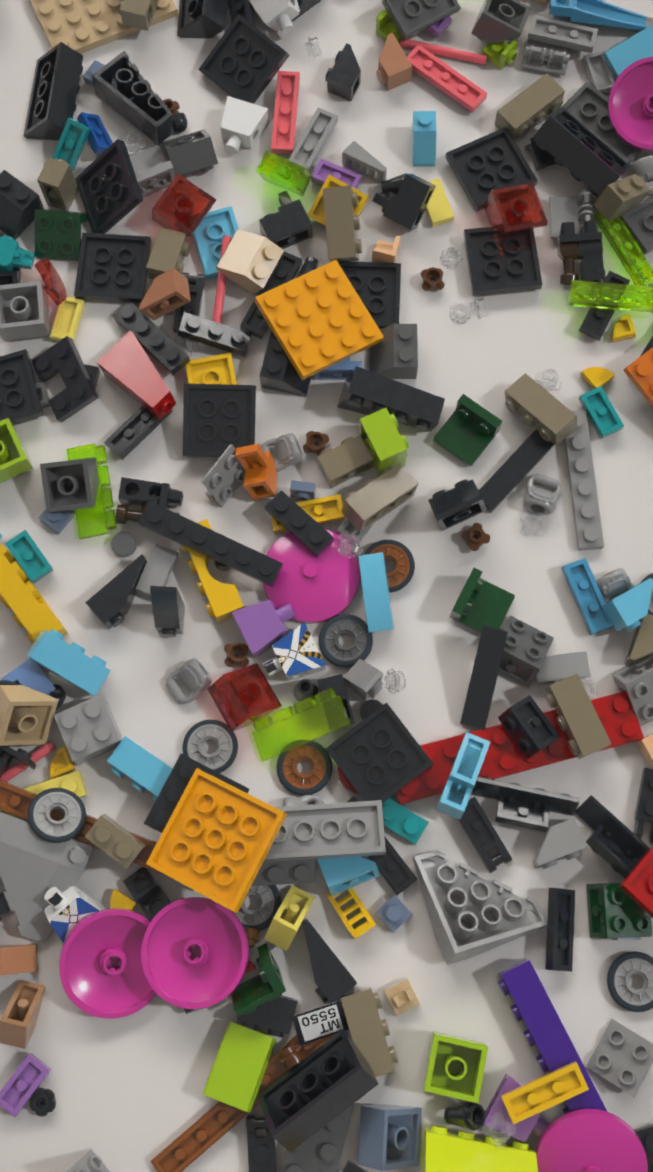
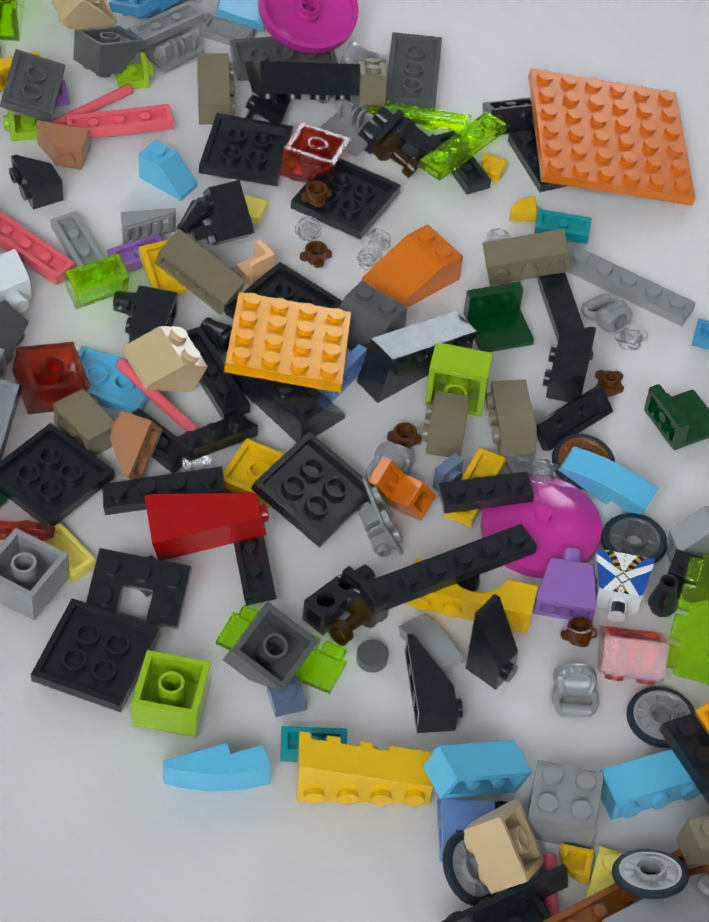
camera: 60 degrees left, 25 degrees down
none -> reddish brown plate [300,181,332,207]
none -> orange slope [362,224,463,308]
none -> black plate [535,386,613,451]

